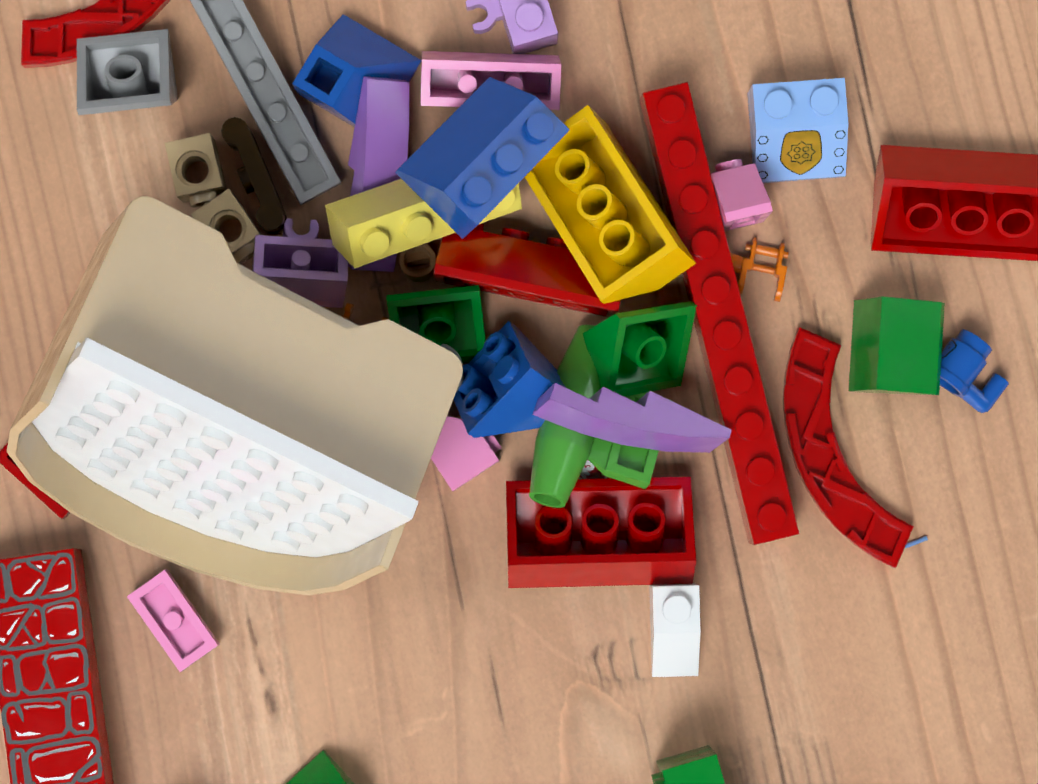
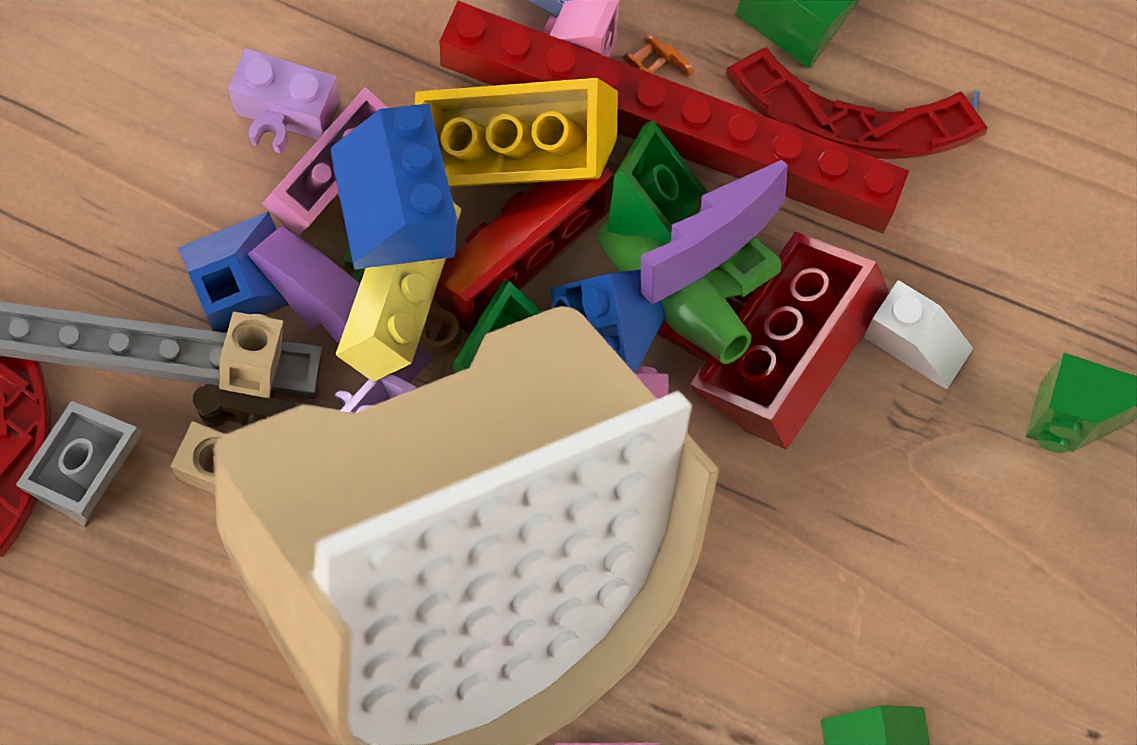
camera: 55 degrees left, 15 degrees down
none -> tan brick [219,311,283,398]

